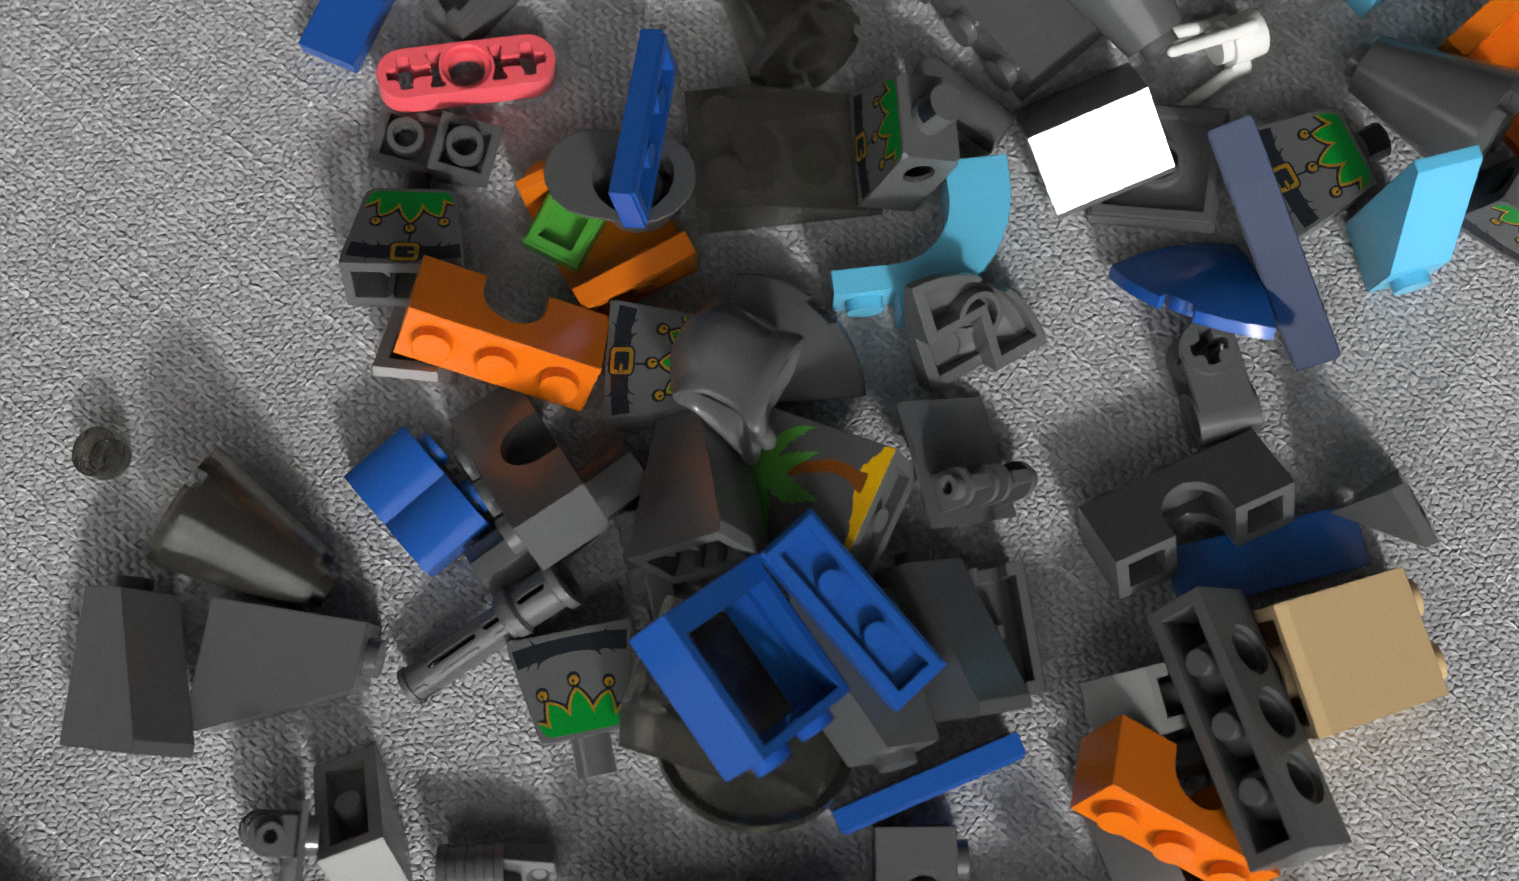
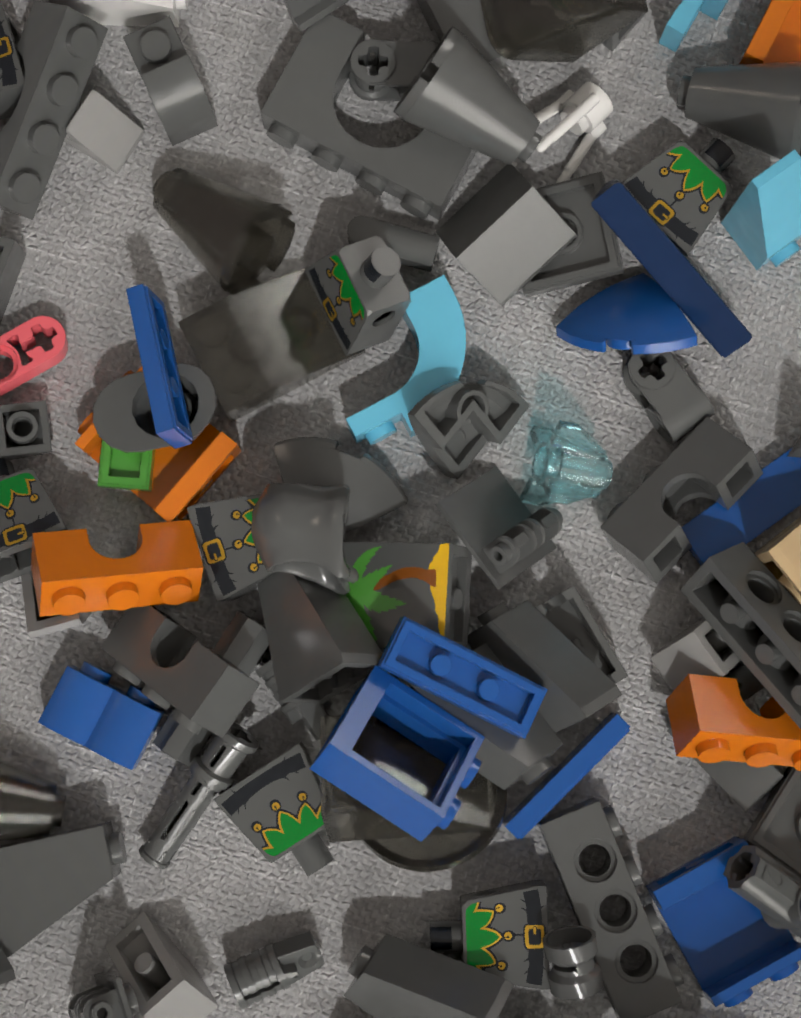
camera: 25 degrees left, 5 degrees up
none -> clear light blue brick [520,420,613,506]

